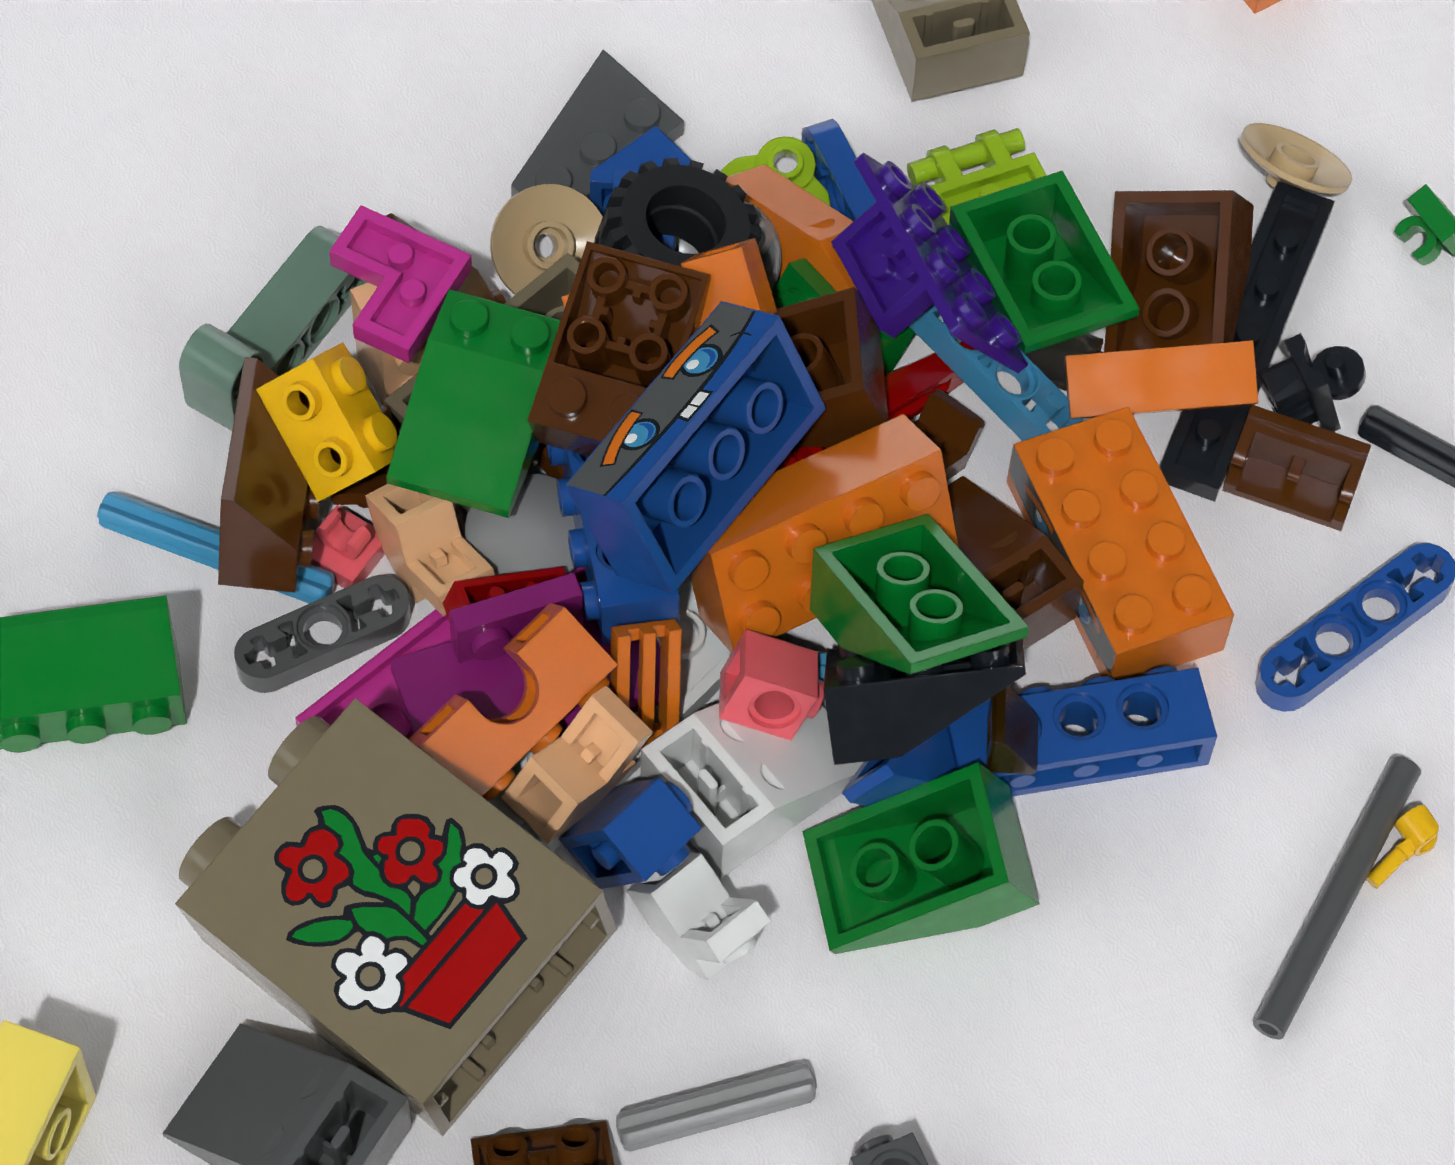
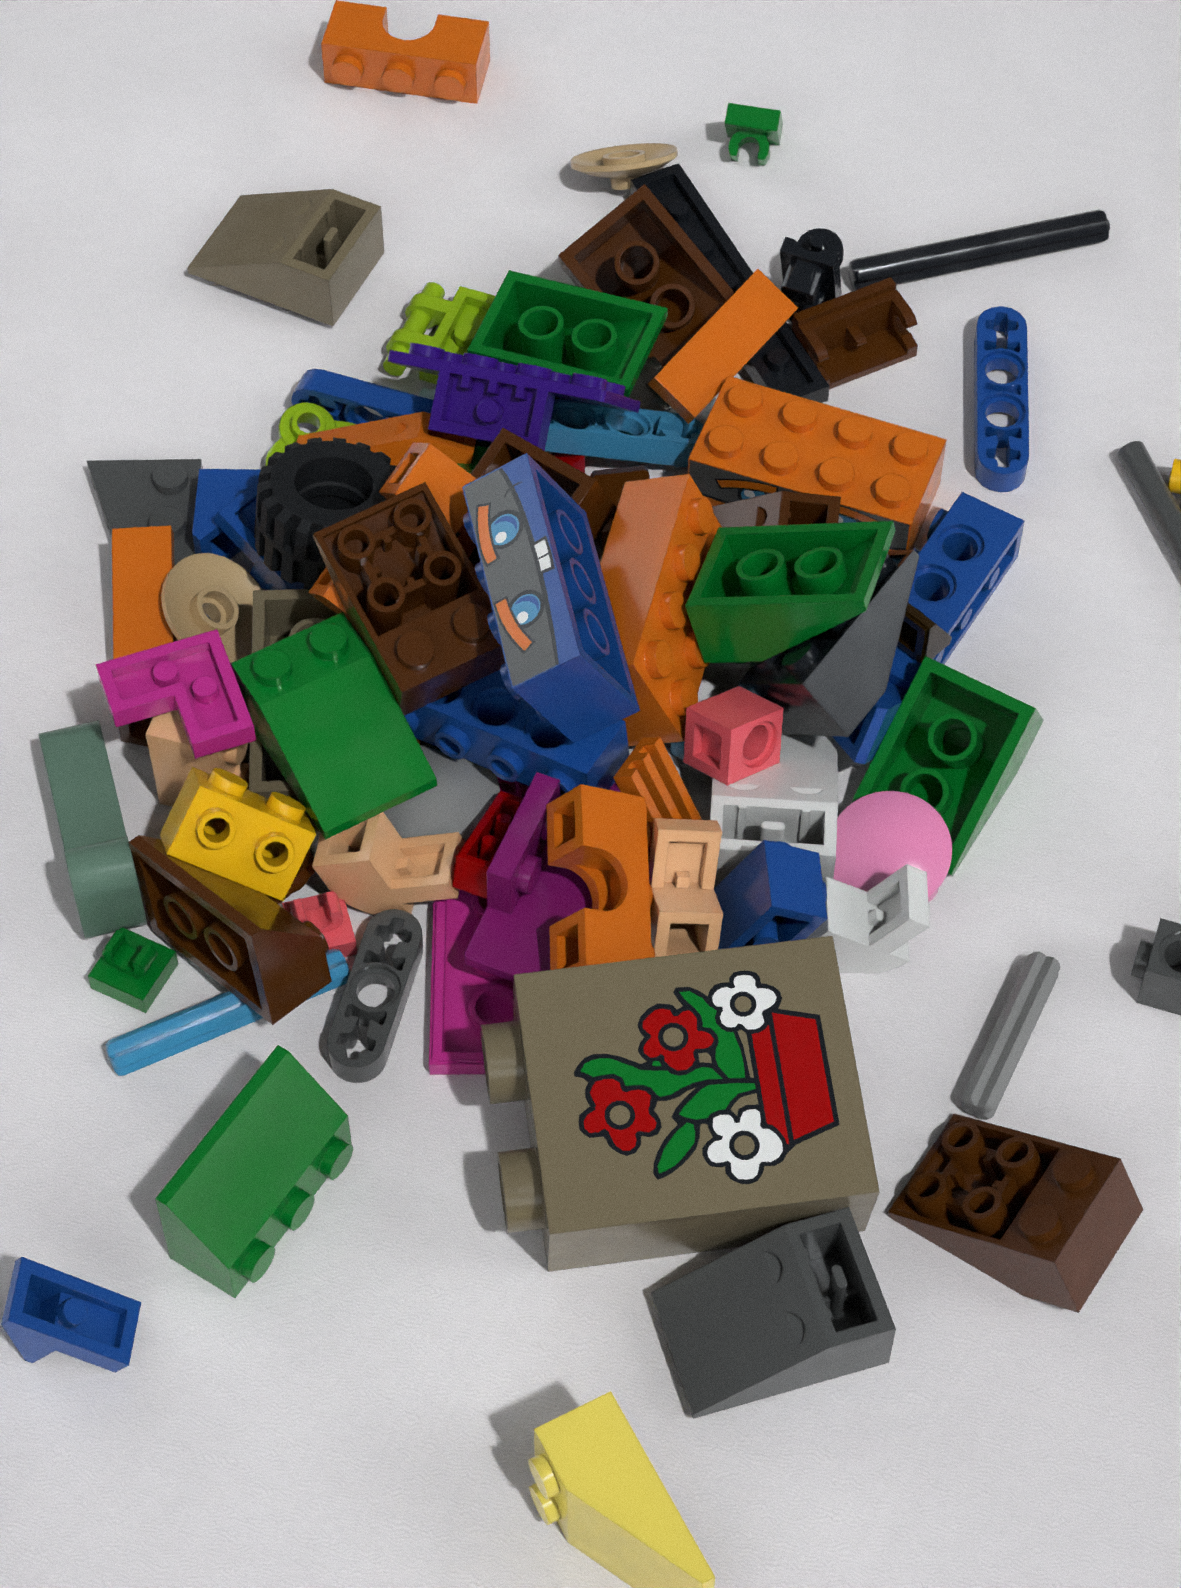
camera: 45 degrees left, 5 degrees down
none -> green tile [88,927,178,1013]
none -> orange tile [112,525,176,659]
none -> bright pink dish [833,791,952,902]

